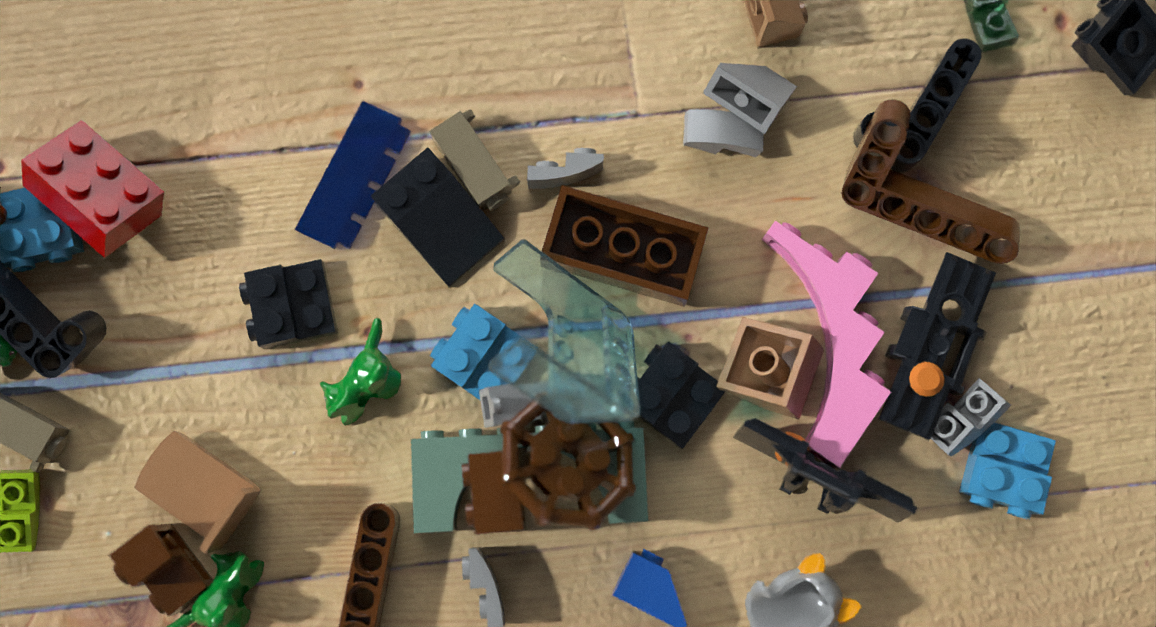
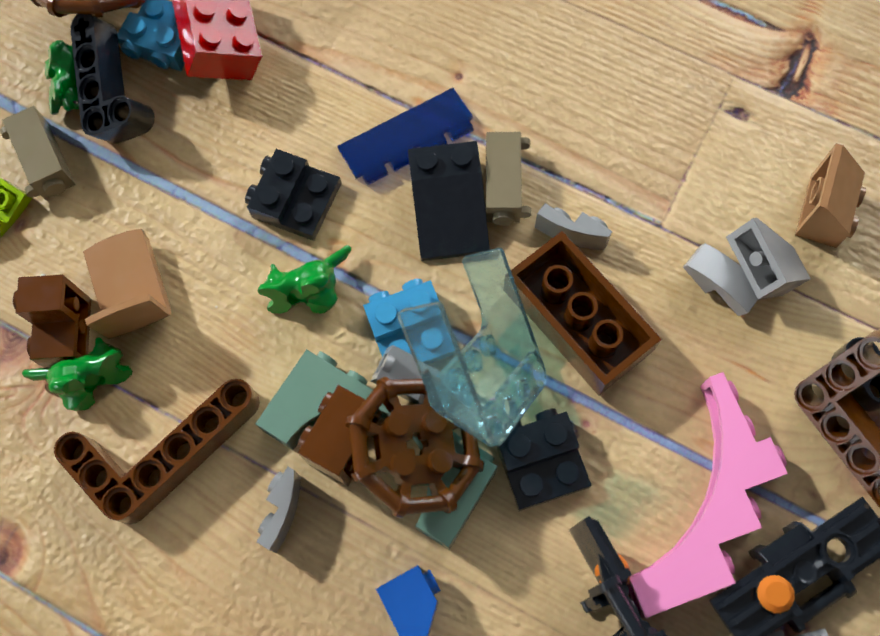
camera: 40 degrees right, 10 degrees down
medium nougat slope [716,317,824,420] -> none

